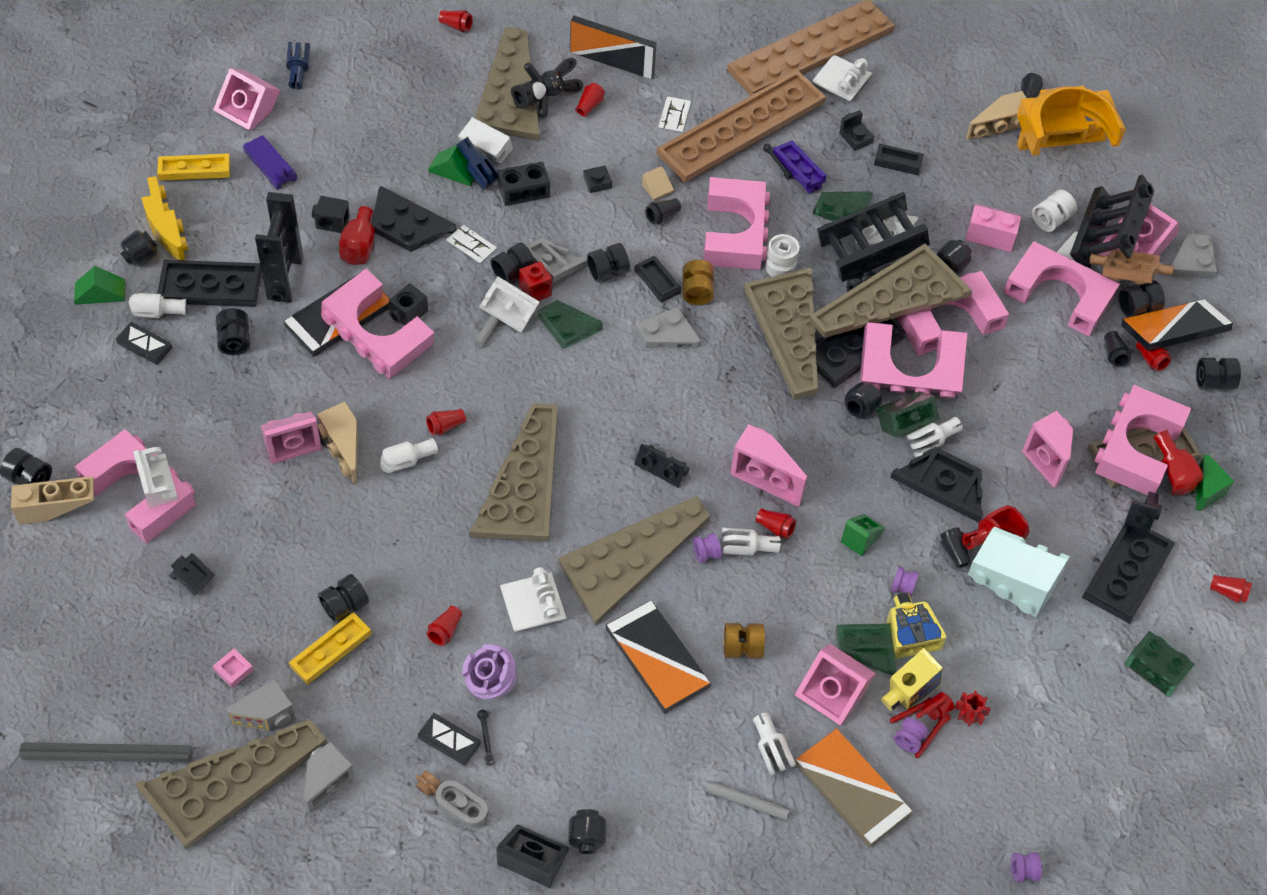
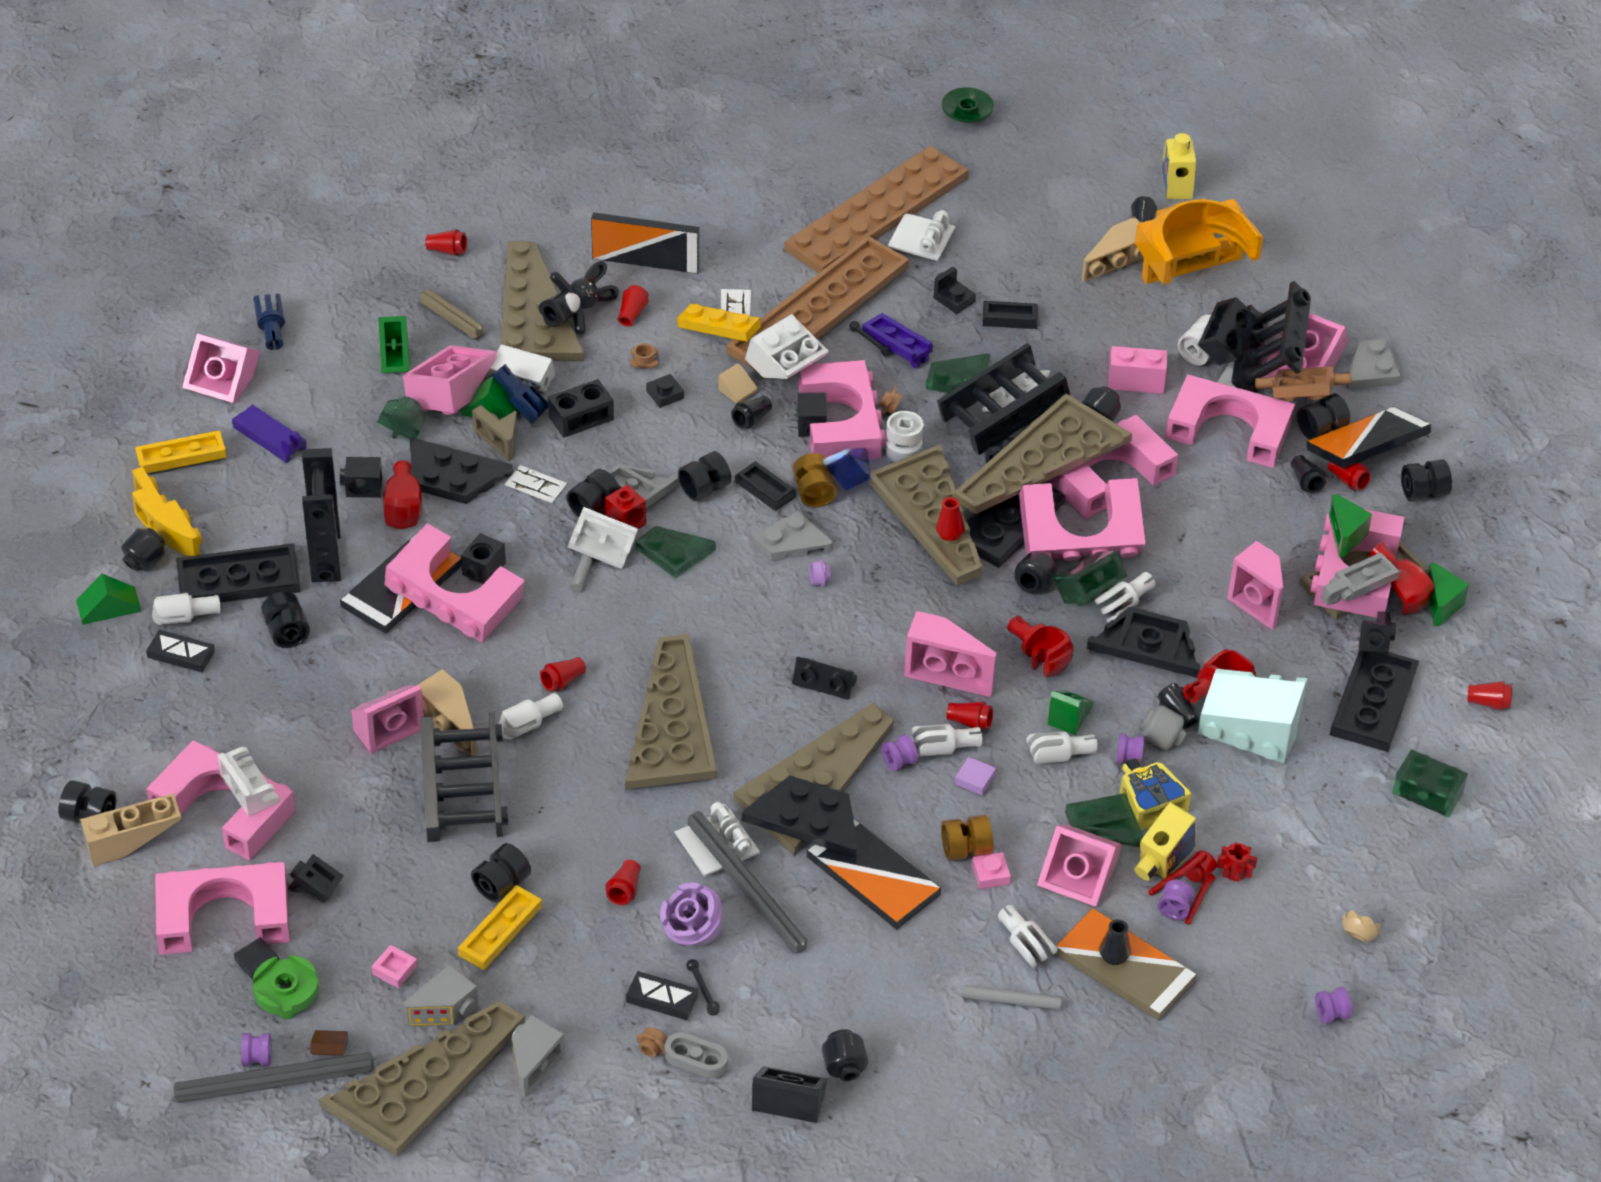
camera: 10 degrees left, 10 degrees down
none -> bright pink arch [155,862,290,955]
none -> black tile [234,937,279,980]
none -> medium lavender wheel [241,1033,272,1067]
none -> bright green plate [253,955,319,1019]
none -> reddish brown tile [310,1030,348,1056]
none -> clear green piece [377,396,426,439]
none -> green slope [378,316,409,373]
none -> bright pink slope [403,345,497,415]
none -> dark tan axle [420,289,484,339]
none -> black fence [420,712,508,842]
none -> dark tan slope [472,405,518,461]
none -> medium nougat plate [630,343,658,368]
none -> yellow plate [676,304,761,342]
none -> dark grey axle [687,811,808,953]
none -> black wing [741,775,858,858]
none -> white slope [745,314,828,379]
none -> black brick [797,393,827,437]
none -> lavender plate [809,559,831,588]
none -> clear blue slope [823,448,871,491]
none -> medium nougat plate [879,385,902,416]
none -> red cone [936,497,965,541]
none -> lavender tile [954,757,996,796]
none -> bright pink plate [972,852,1011,889]
none -> red piece [1007,615,1074,678]
none -> white arm [1026,731,1097,764]
none -> black cone [1099,919,1131,965]
none -> light grey head [1139,705,1187,751]
none -> light yellow torso [1161,133,1196,199]
none -> black brick [1198,297,1257,365]
none -> light grey hinge [1321,553,1400,606]
none -> green slope [1329,494,1372,557]
none -> tan plate [1342,910,1381,942]

